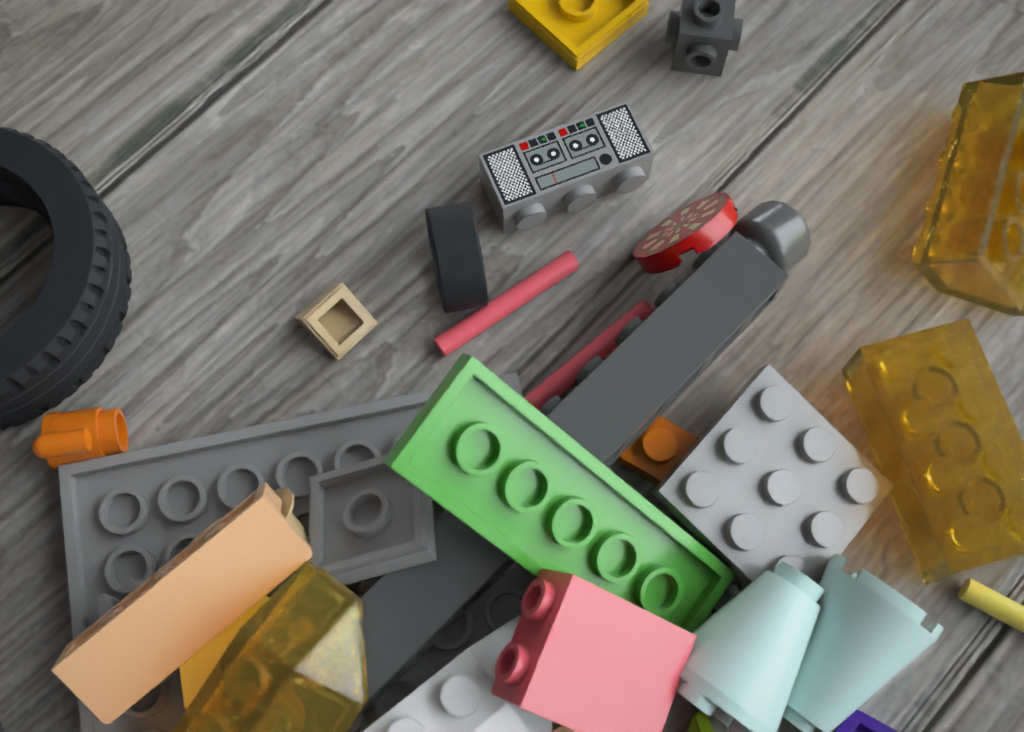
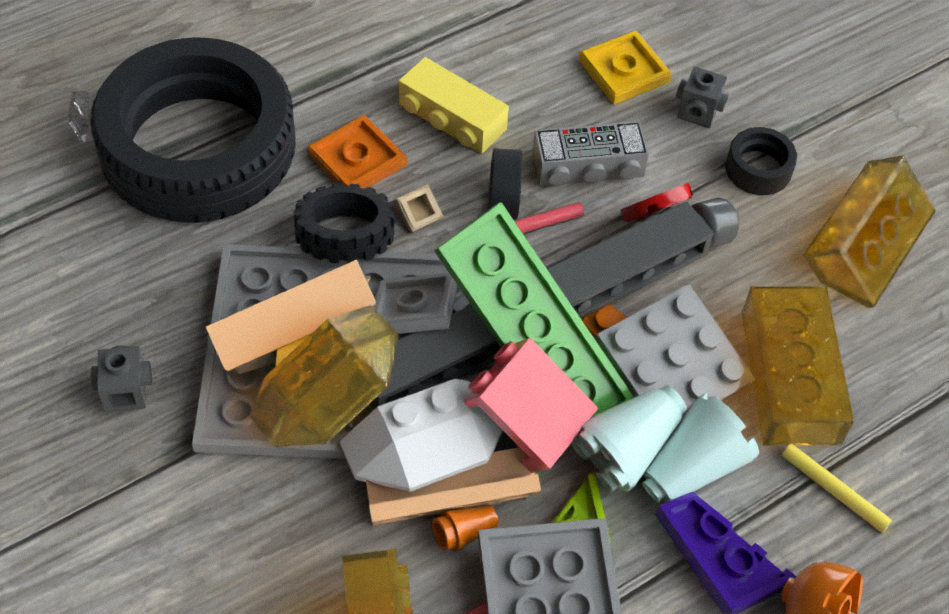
camera: 10 degrees right, 15 degrees down
orange piece [32,406,129,470] -> none
none -> black tyre [294,183,395,264]
none -> orange tile [307,114,407,189]
none -> light yellow brick [399,57,509,154]
none -> black tyre [725,127,798,195]

